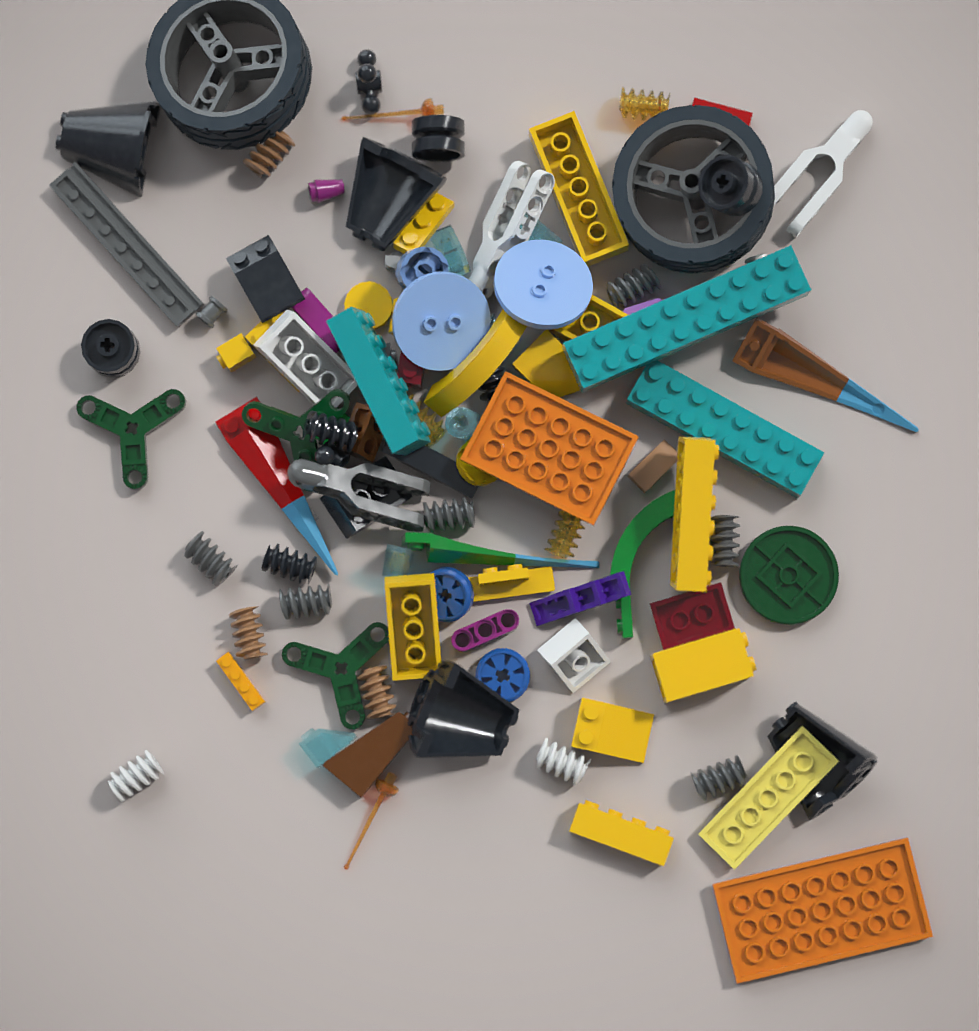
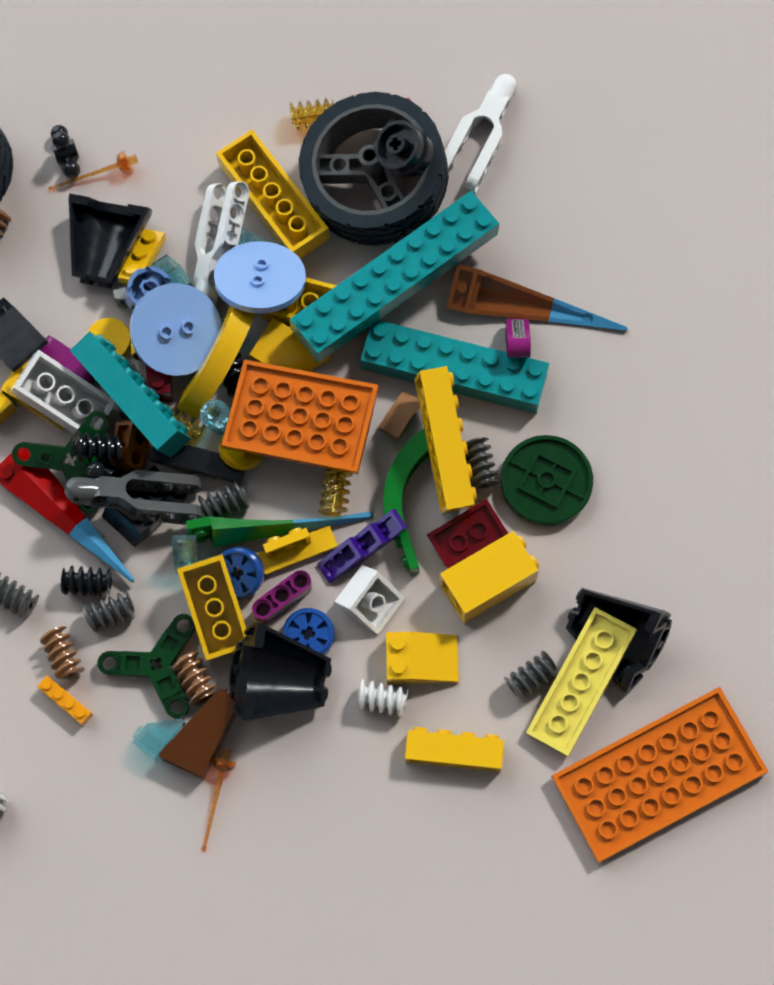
camera: 20 degrees left, 10 degrees down
magenta cone [308,179,345,203] -> none
black wheel [412,115,465,162] -> none
dark grey piece [606,263,661,309] -> none
none -> magenta beam [505,319,531,358]

